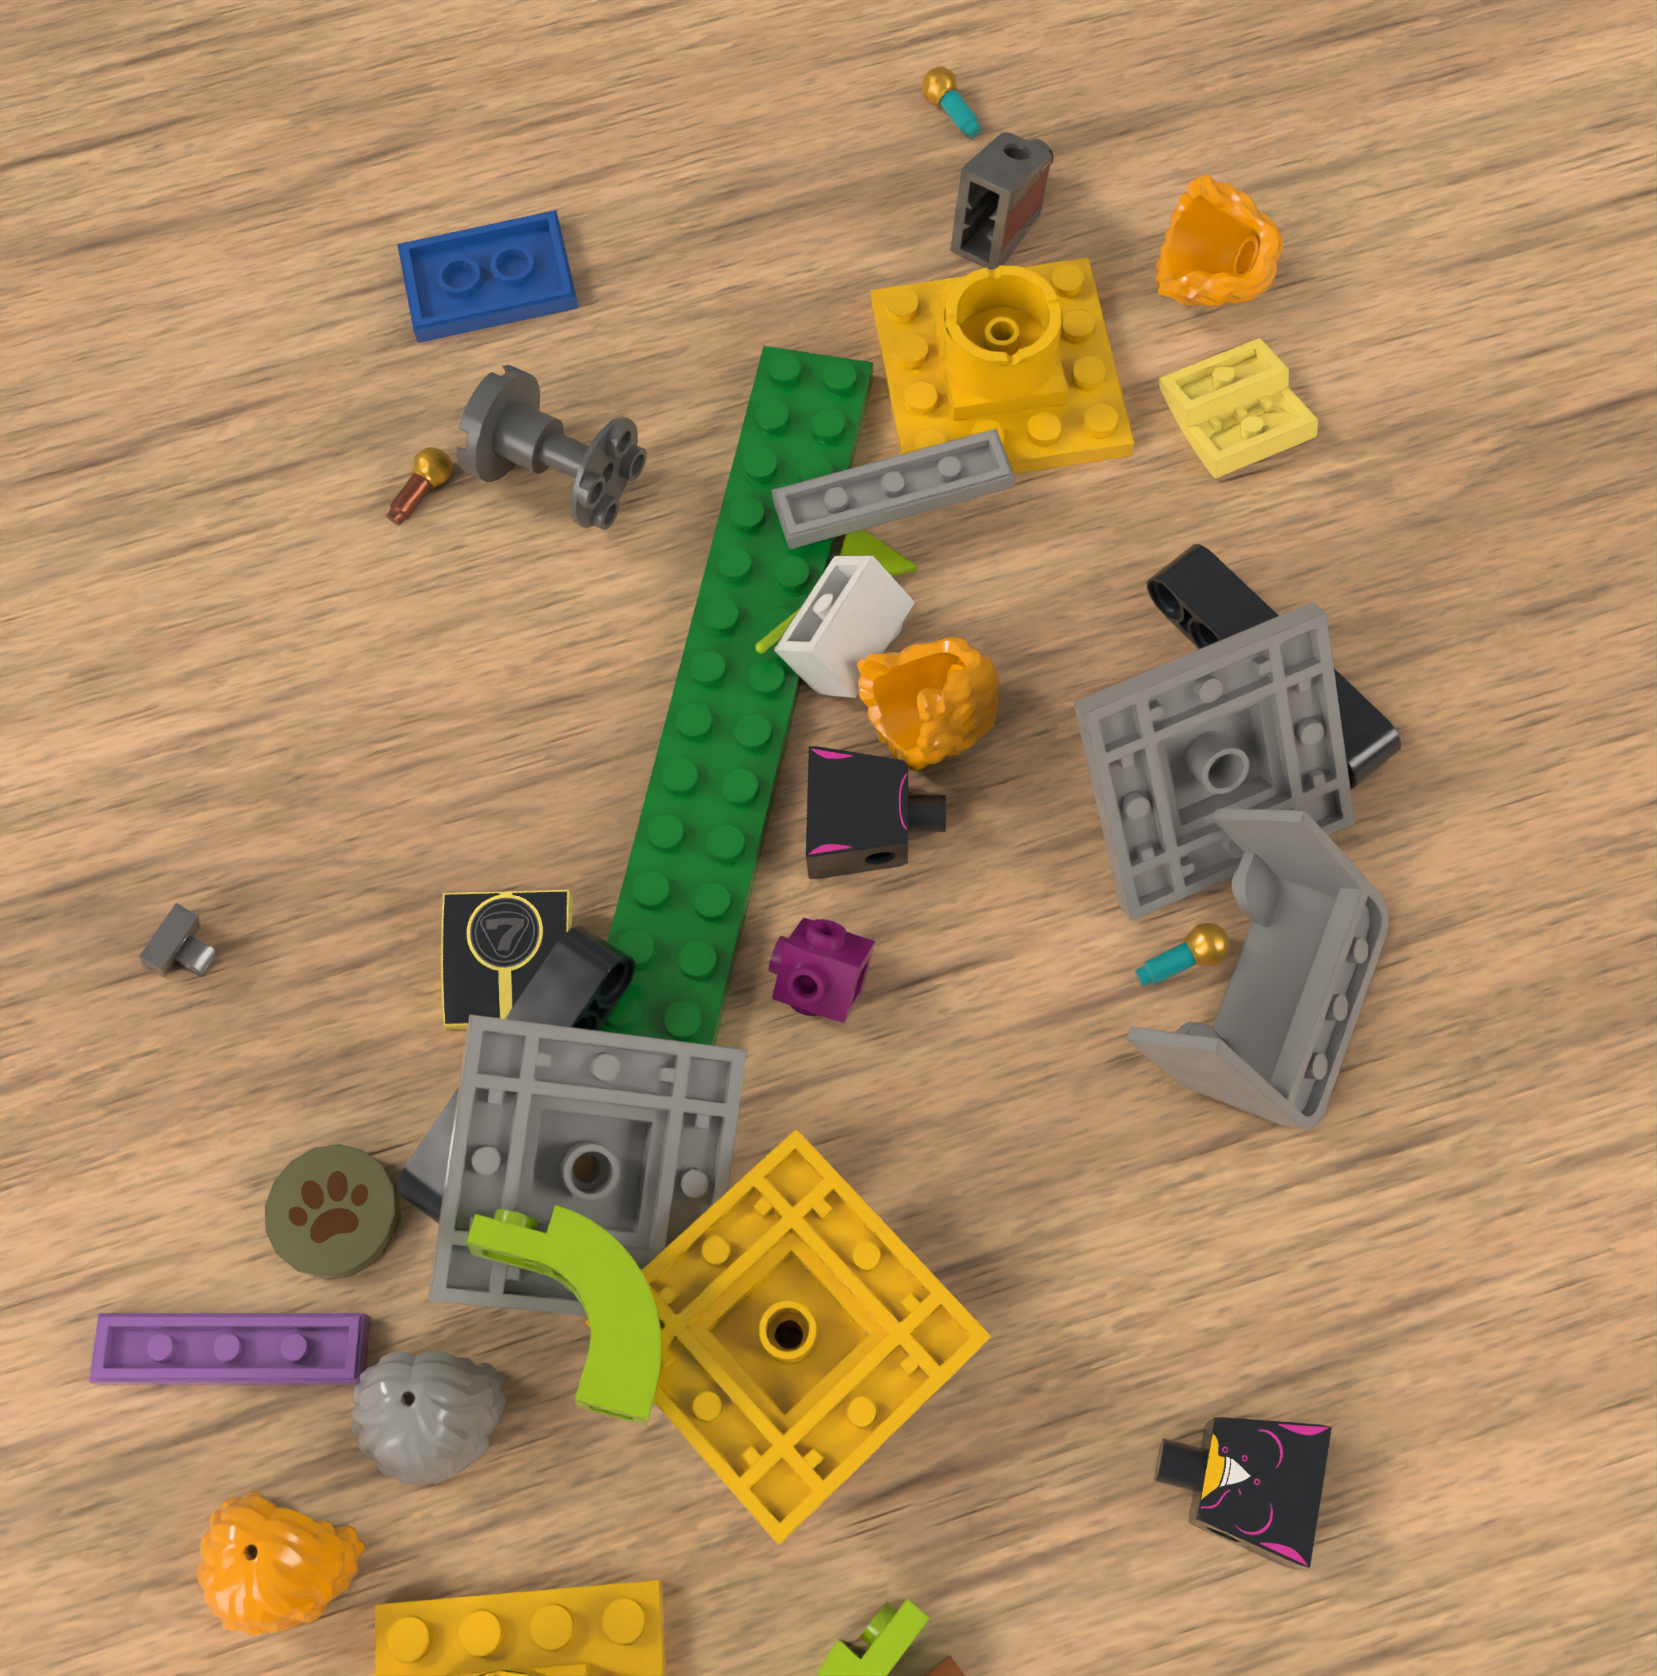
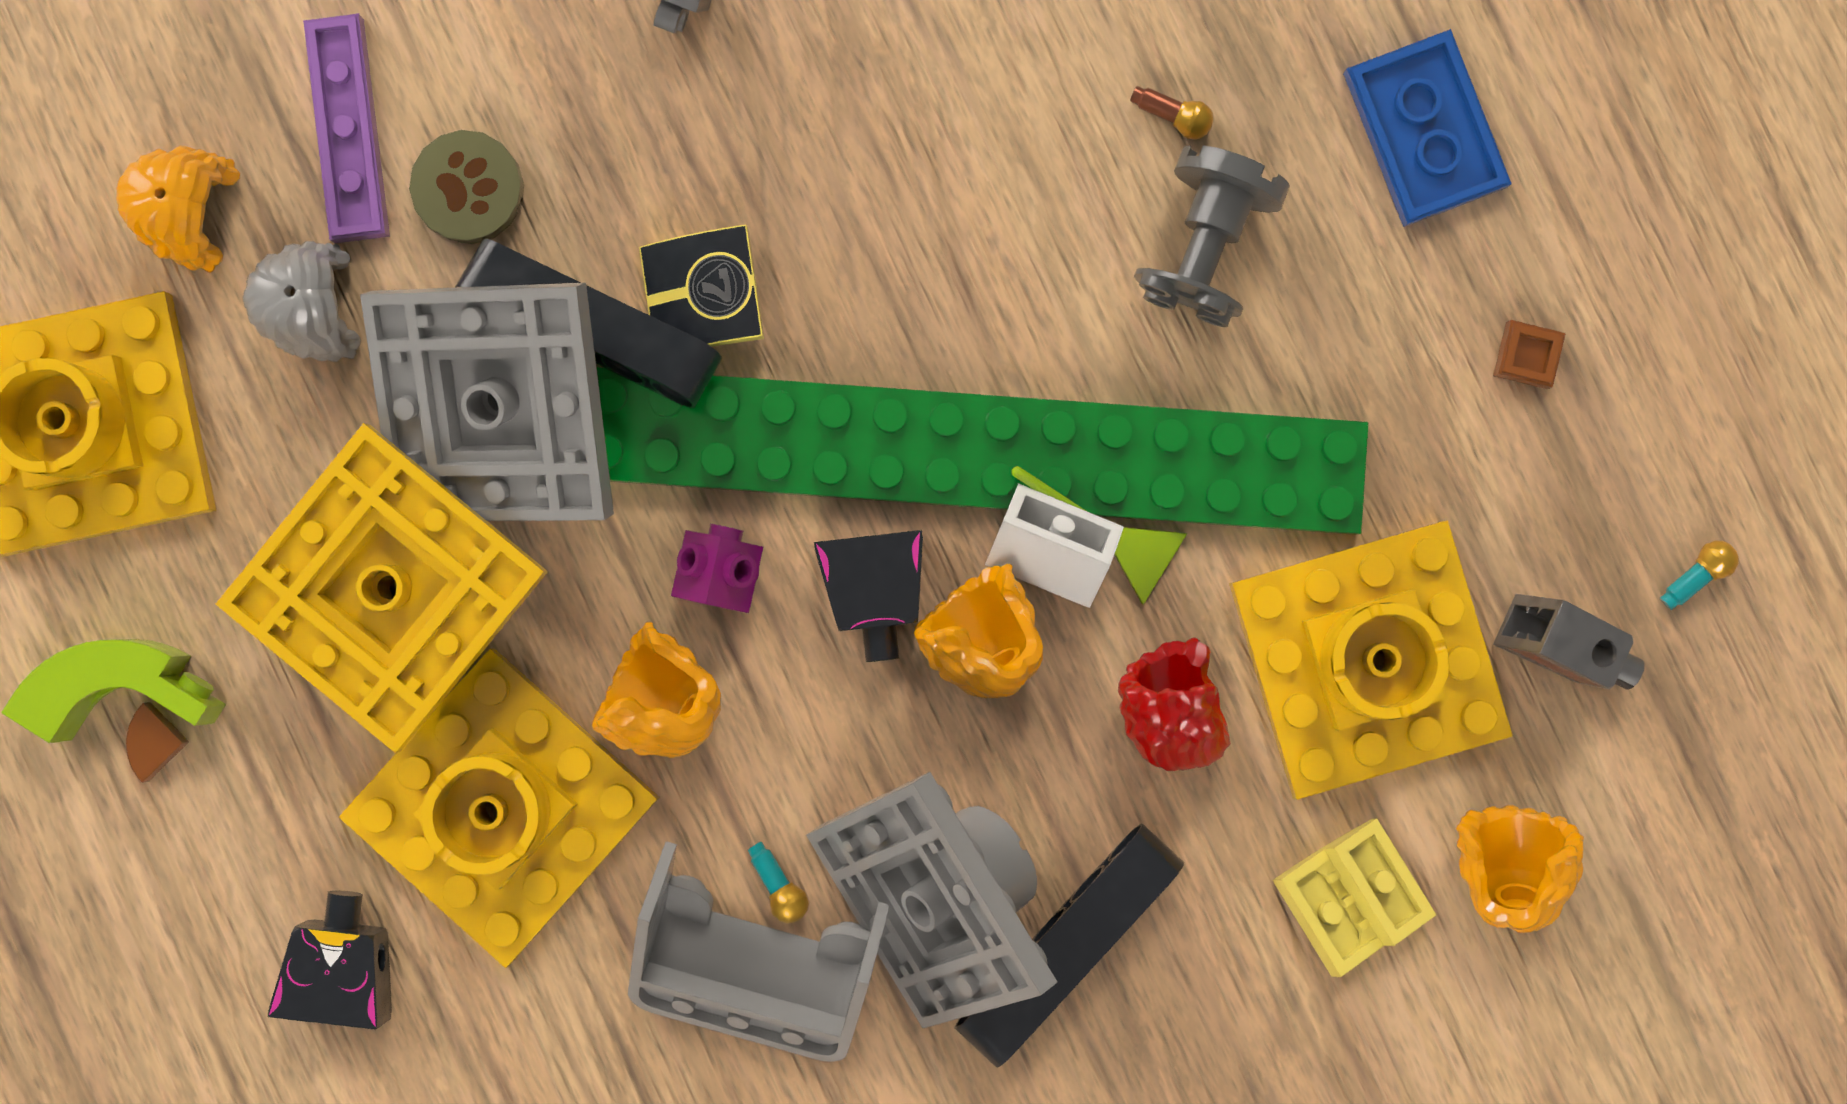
camera: 80 degrees right, 20 degrees up
lime arch [466,1205,662,1426] -> none
light grey tile [772,429,1015,550] -> none
none -> yellow piece [339,648,660,969]
none -> light orange hair [592,621,721,758]
none -> red hair [1118,637,1231,771]
none -> dark orange tile [1493,320,1566,389]

